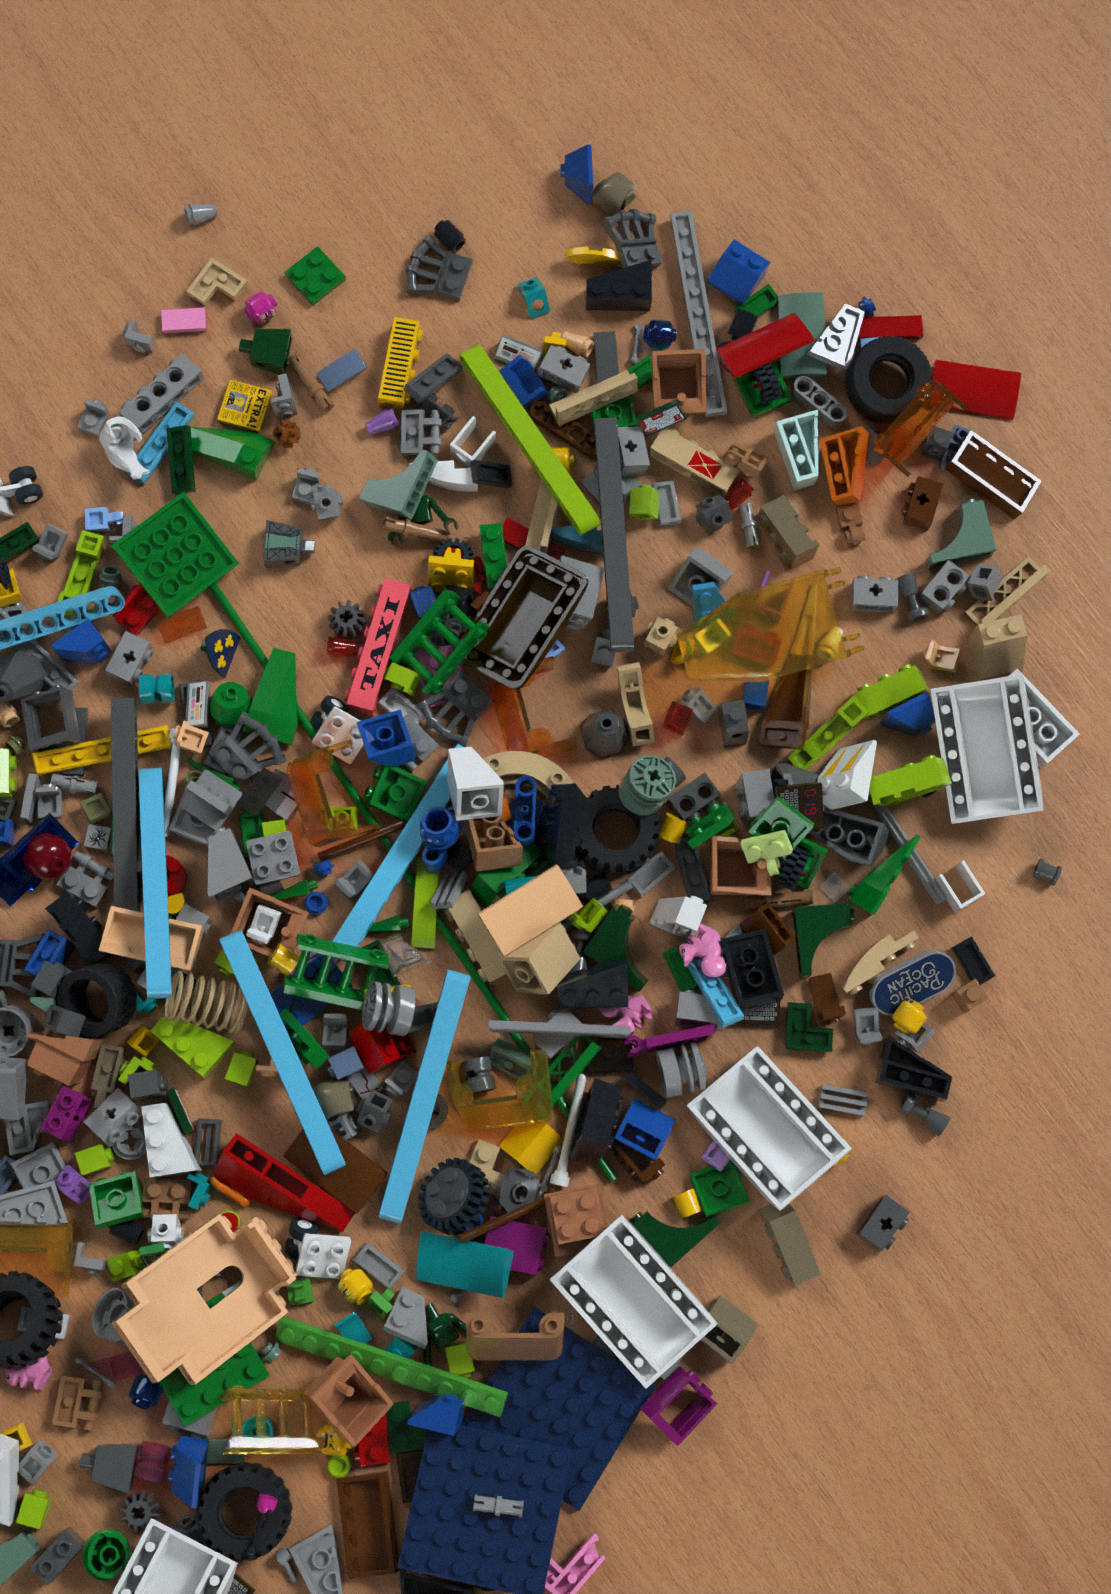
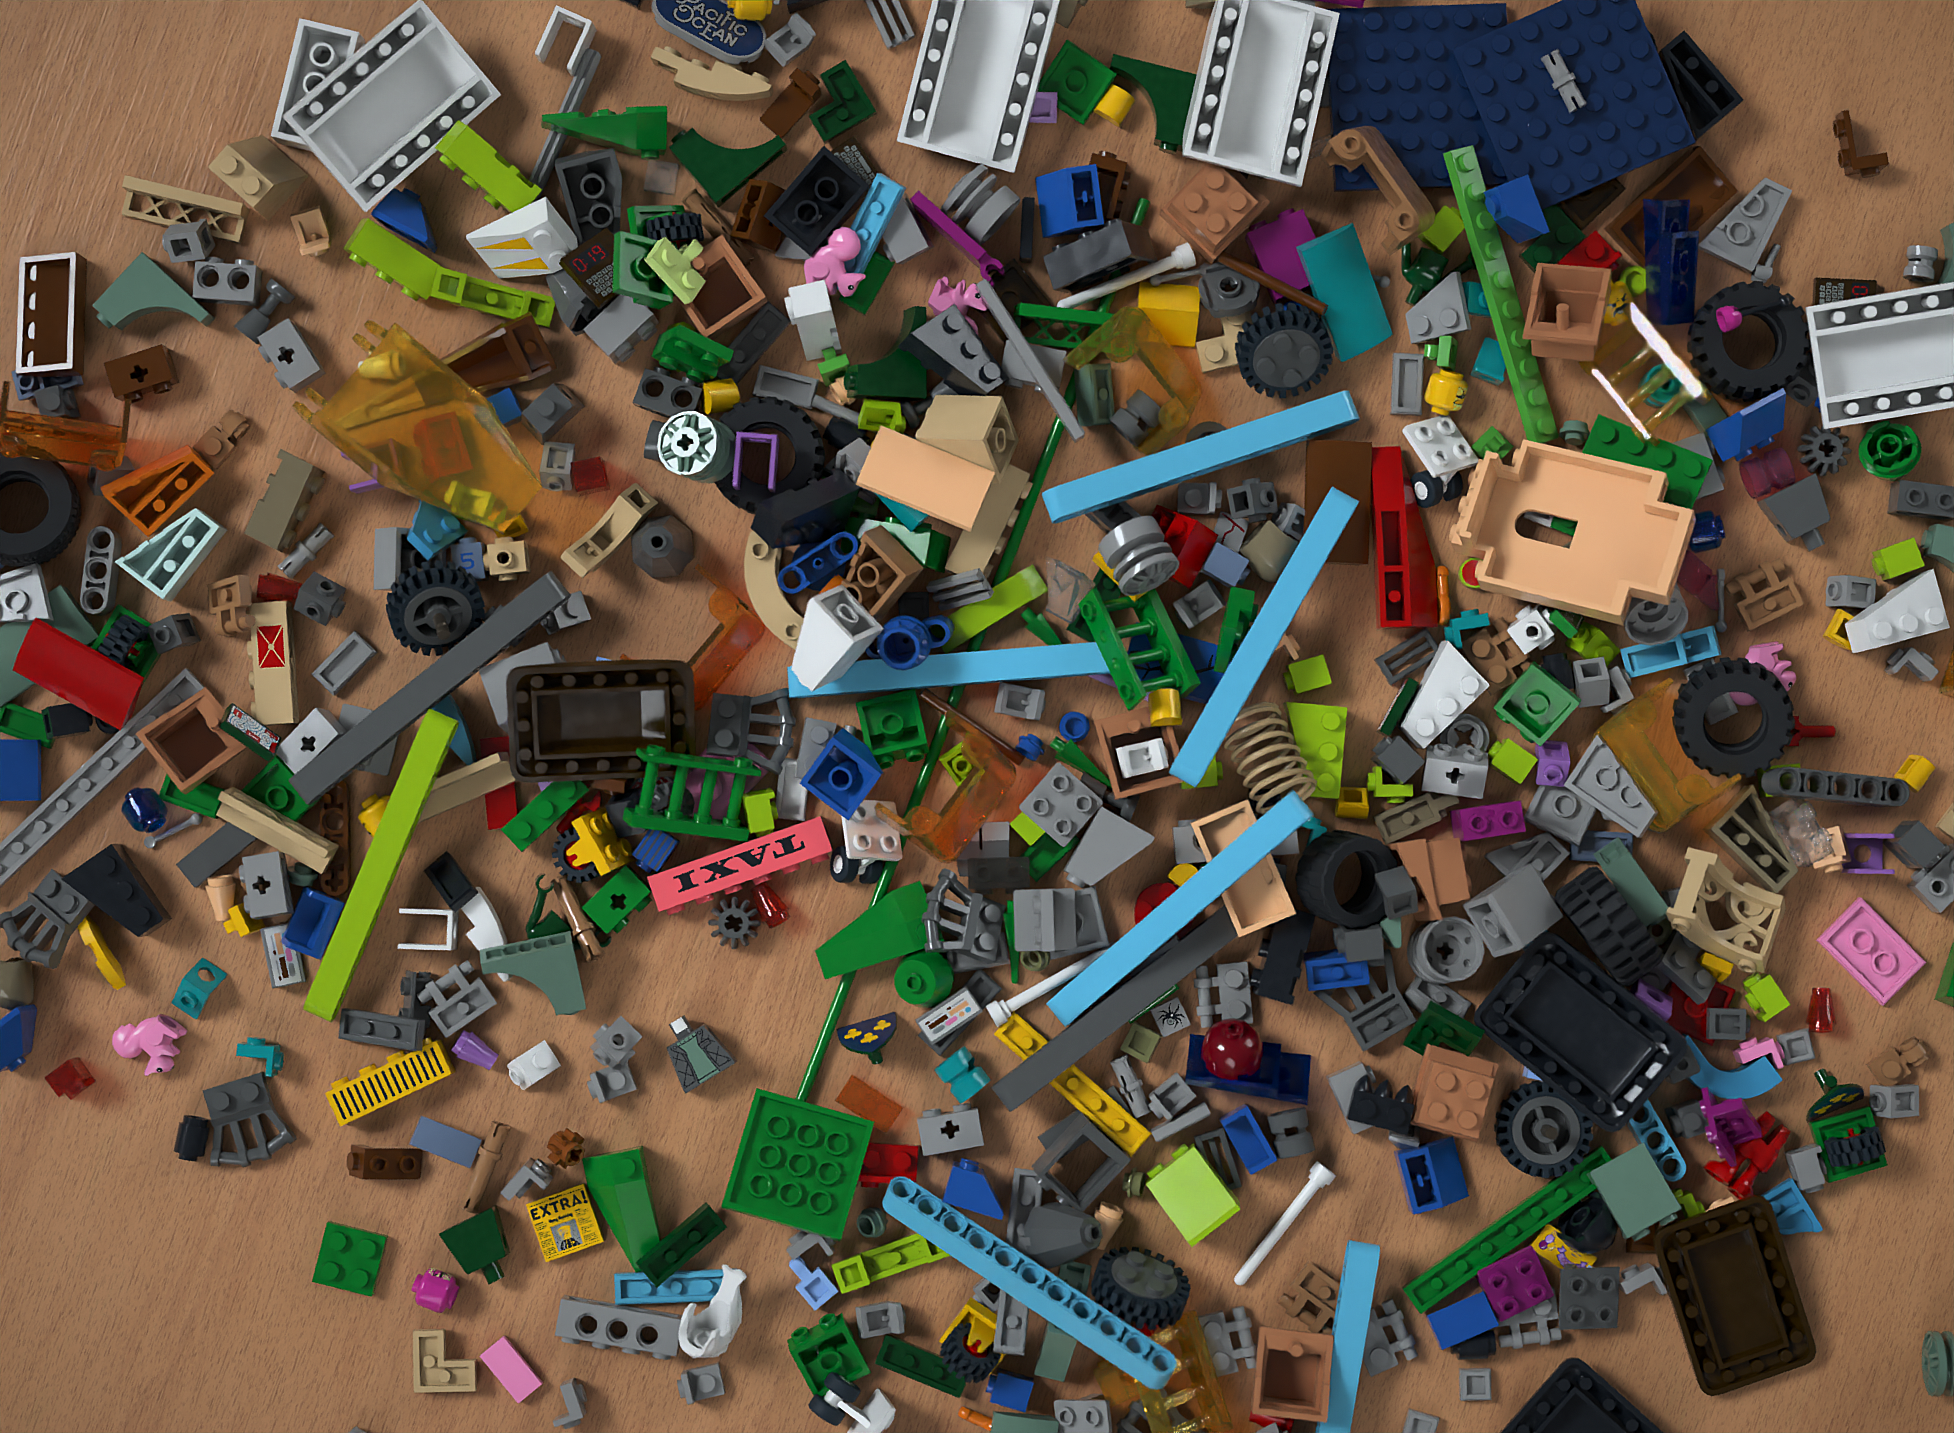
camera: 115 degrees left, 10 degrees up
light nougat bracket [173,721,209,755] -> none
lime brick [629,485,660,520] -> none
none -> clear red brick [44,1057,96,1100]
none -> bright pink animal [112,1014,187,1076]
none -> dark grey bracket [148,613,201,654]
none -> teal bracket [236,1037,284,1077]
none -> reddish brown bracket [347,1145,422,1179]
none -> wheel [386,561,485,656]
none -> sand blue brick [451,537,489,582]
none -> white bracket [507,1040,561,1090]
none -> green brick [581,865,652,934]
none -> medium lavender piece [733,432,779,493]
none -> green plate [787,1313,871,1396]
none -> bright green tile [817,346,850,387]
none -> light grey brick [1573,657,1610,708]
none -> medium azure slope [1620,625,1722,678]
none -> clear blue slope [1643,199,1699,326]

